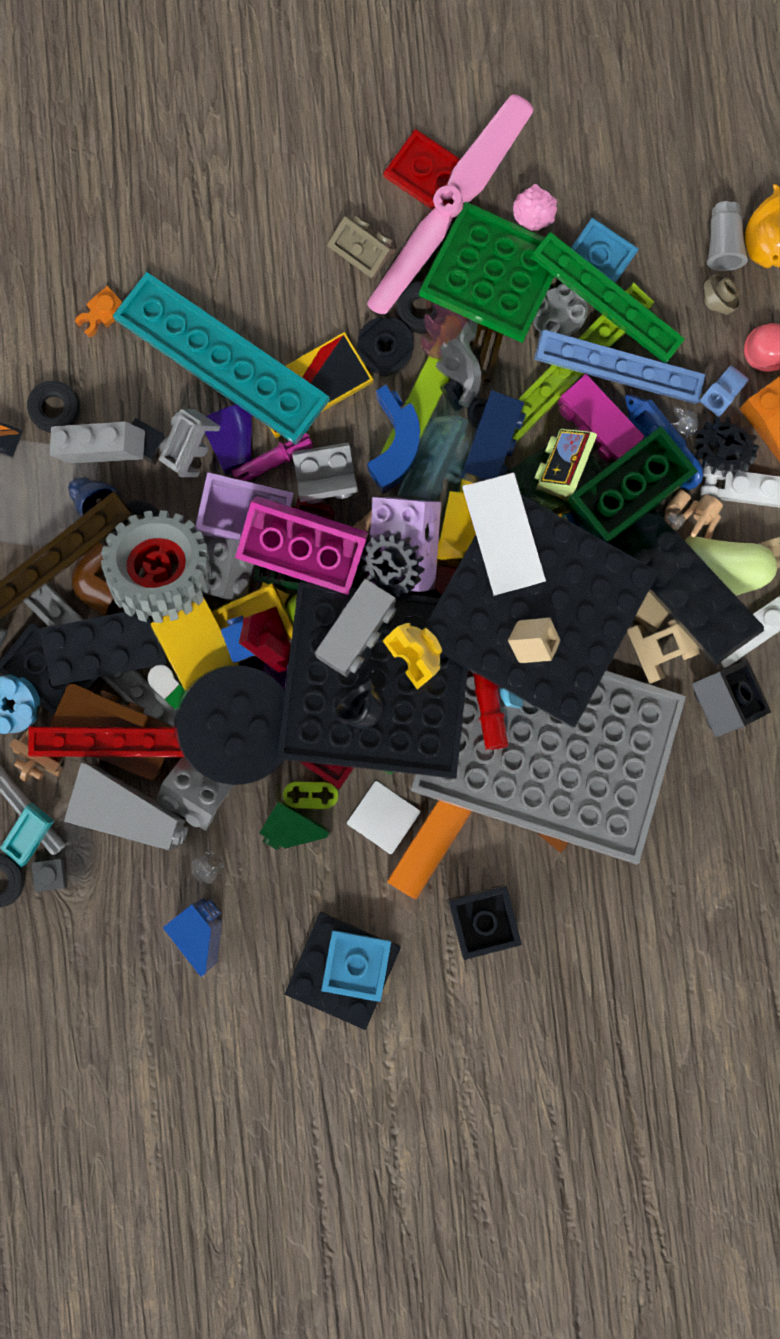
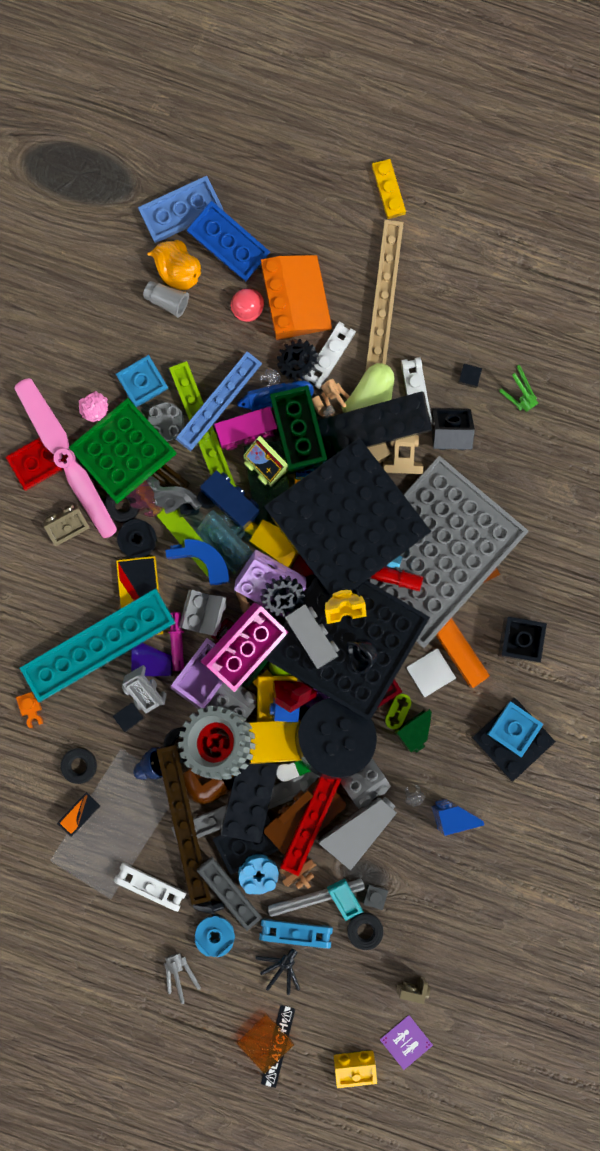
camera: 70 degrees left, 0 degrees up
light grey brick [49,422,145,464] -> none
white sticker [462,473,546,595] -> none
tan panel [508,618,561,663] -> none
green plate [531,232,685,363] -> none
medium blue leg [699,365,749,417] -> none
dark tan plate [704,274,740,315] -> none

